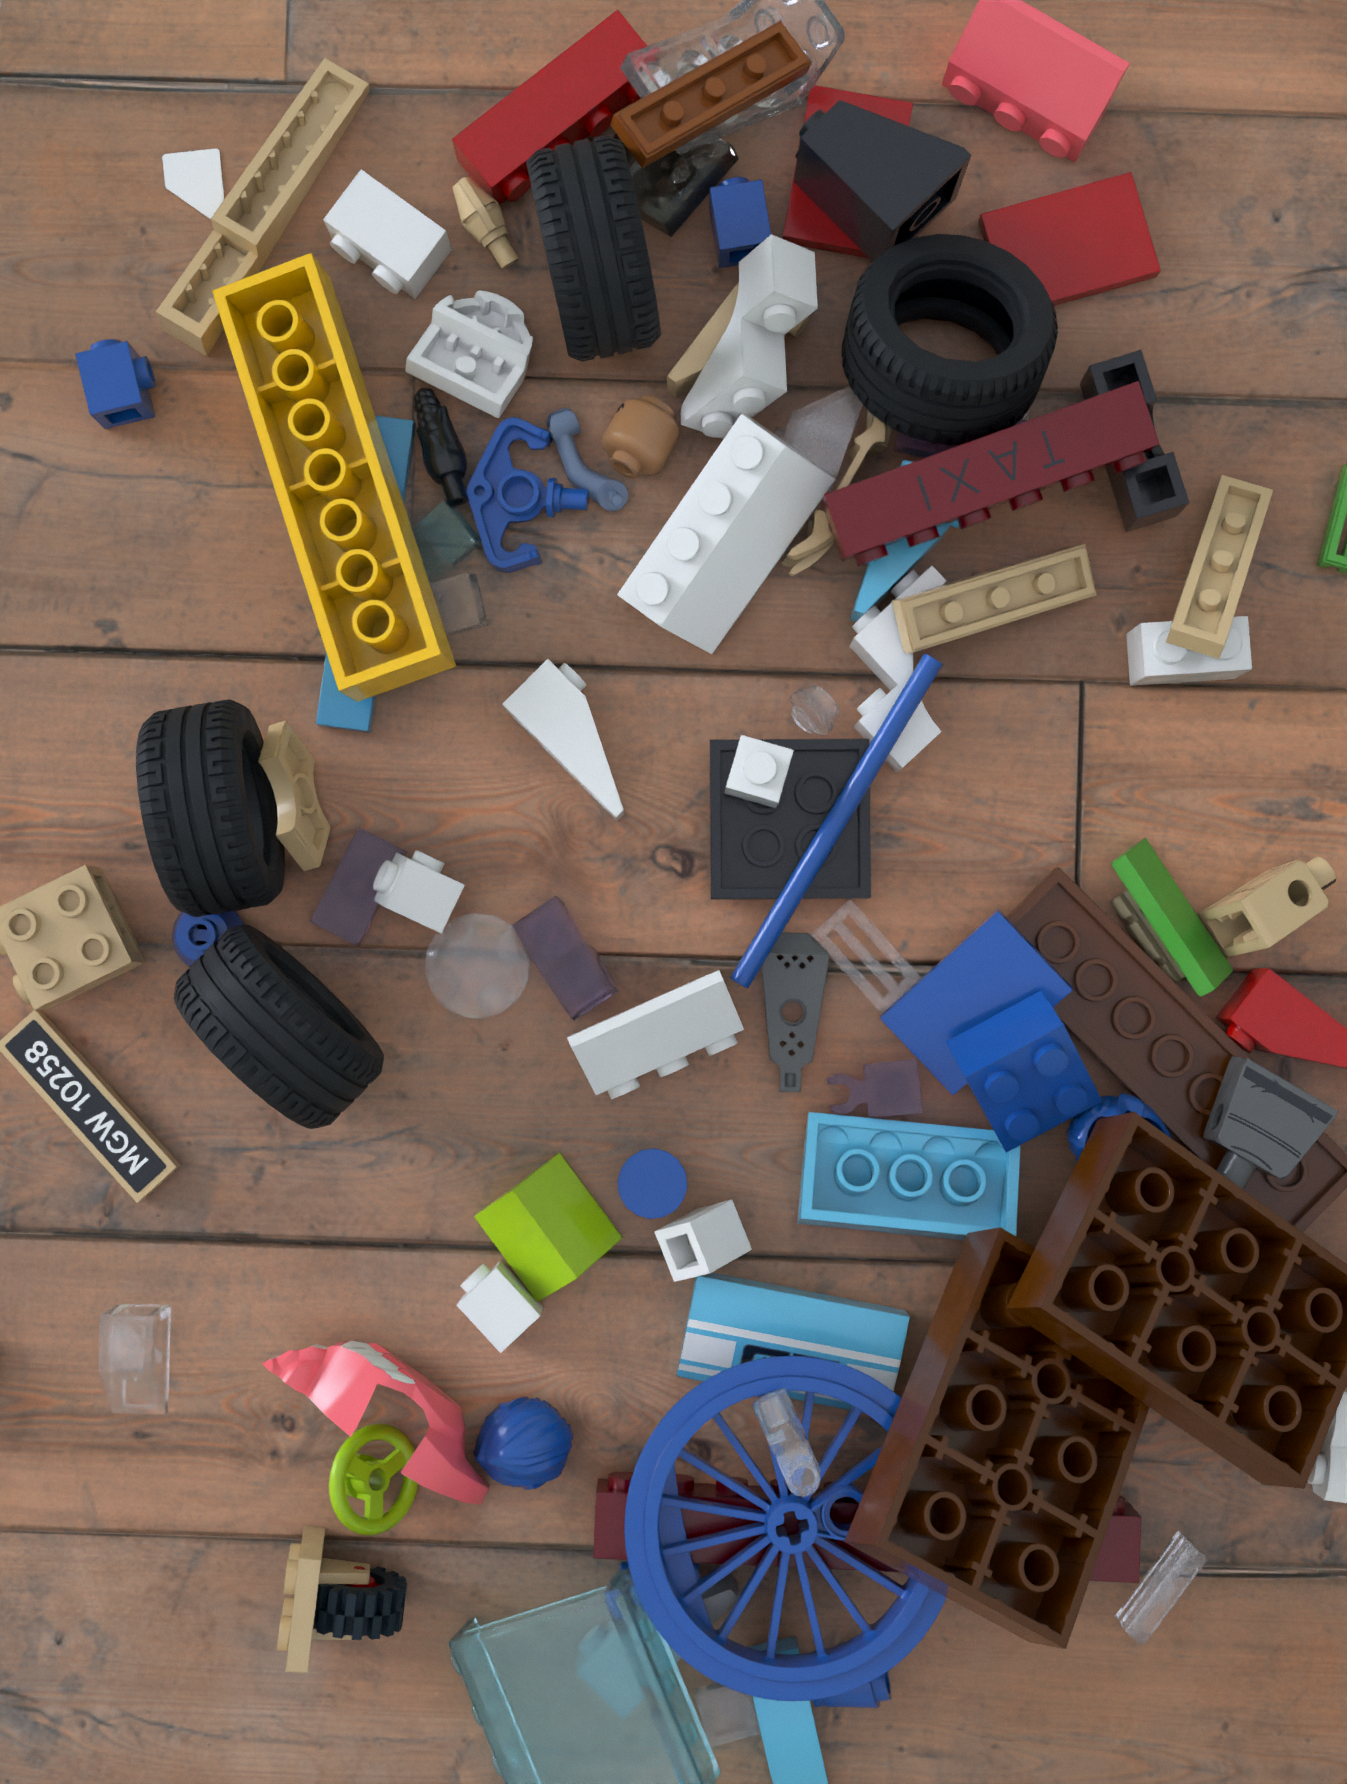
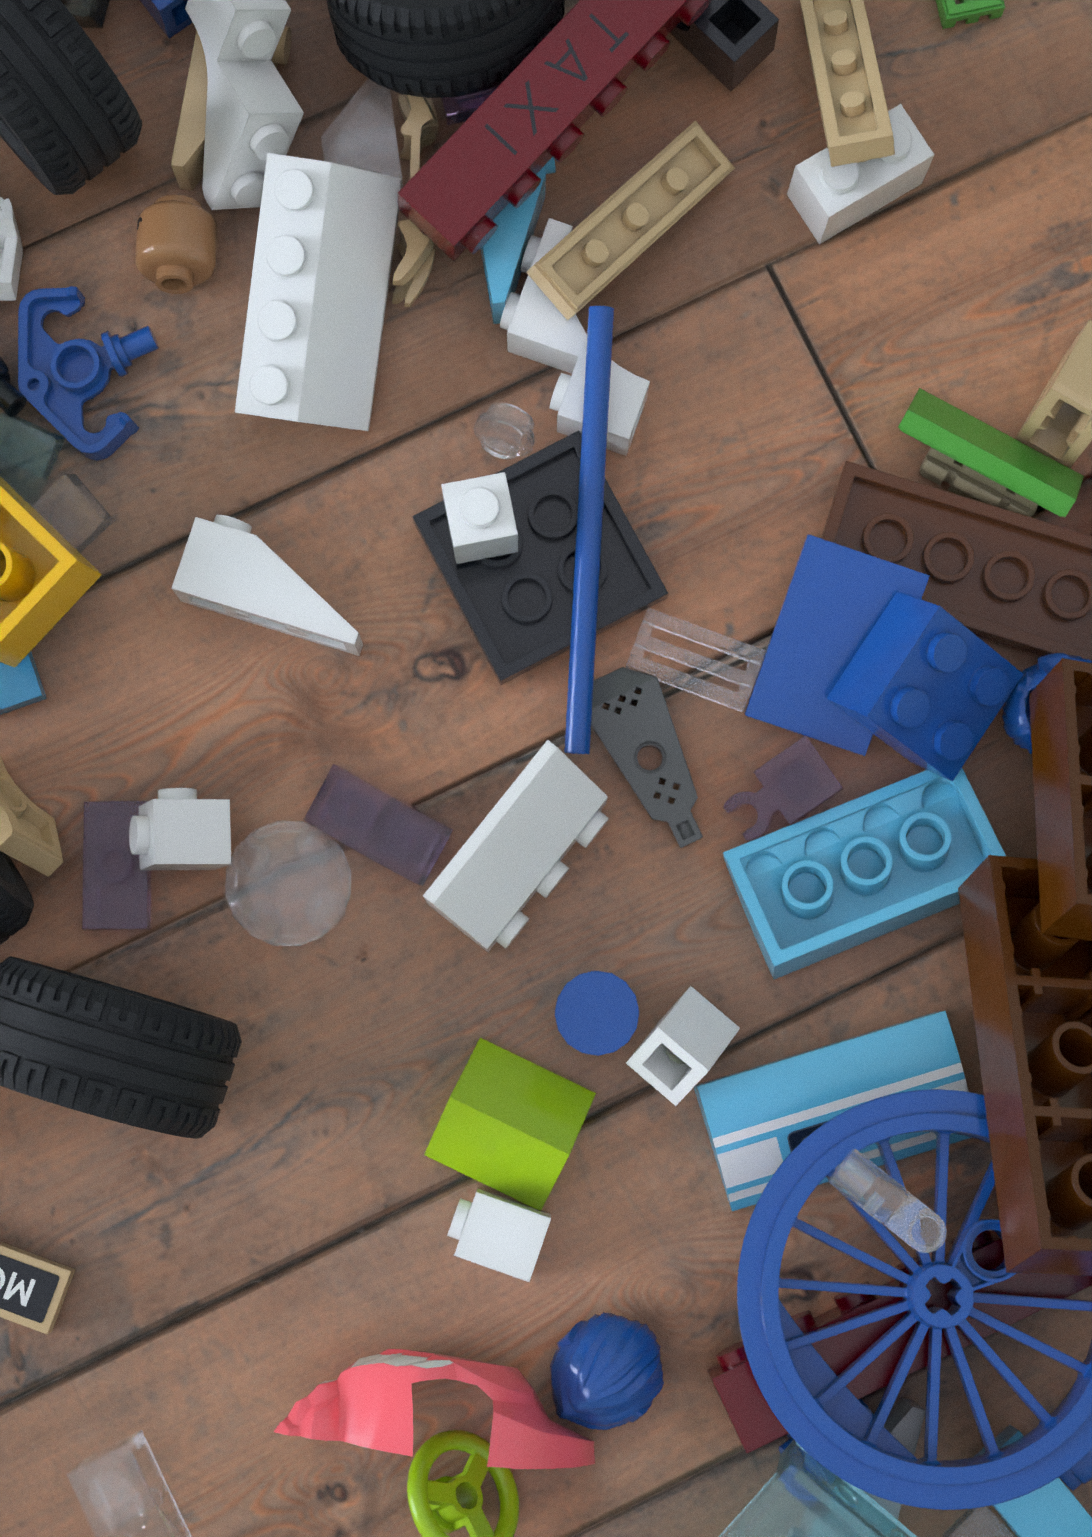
camera: 30 degrees left, 5 degrees down
sand blue piece [547,408,628,511] -> none

